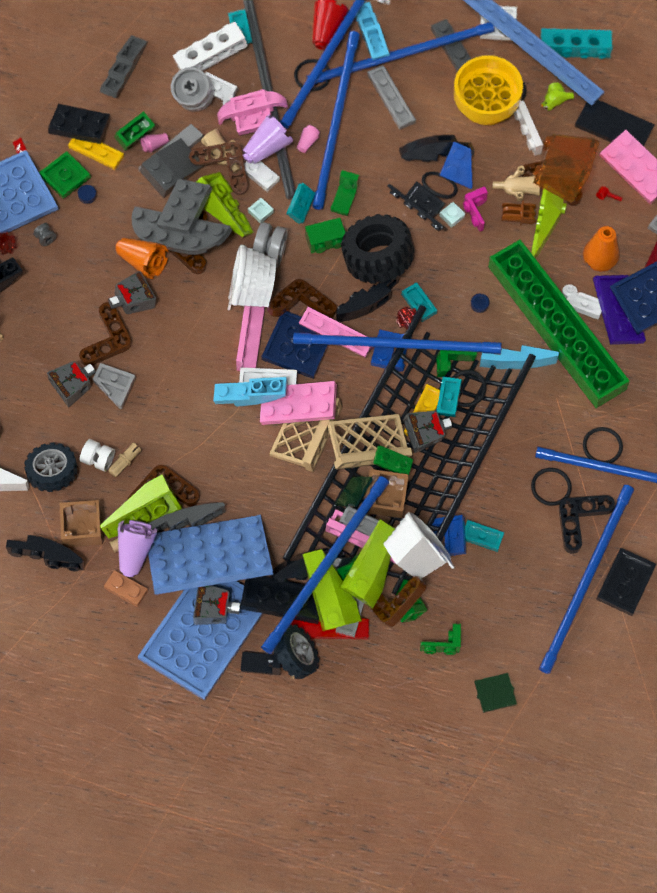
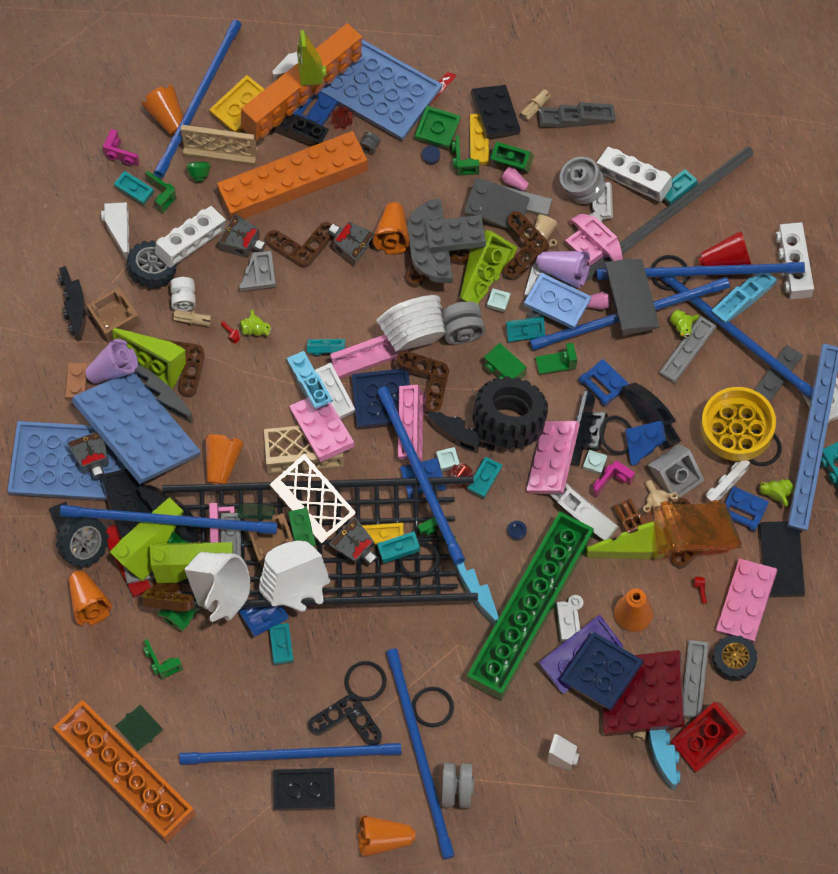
camera: 65 degrees right, 0 degrees up
none -> orange brick [53,700,196,843]
none -> orange cone [69,570,113,626]
none -> white brick [155,206,226,268]
none -> orange cone [205,434,244,484]
none -> orange brick [217,131,368,219]
none -> red hand [221,321,241,344]
none -> lime animal [240,310,271,336]
none -> white piece [259,541,330,612]
none -> teal plate [307,339,346,355]
none -> light aqua plate [436,447,460,472]
none -> green bracket [452,135,479,176]
none -> tan axle [521,89,551,120]
none -> light blue plate [524,273,592,329]
none -> bright pink plate [526,421,580,494]
none -> white slope [550,483,619,540]
none -> blue plate [578,359,629,407]
none -> dark grey slope [606,259,660,336]
none -> light grey slope [648,444,704,498]
none -> lime animal [670,309,700,338]
none -> blue plate [719,486,769,532]

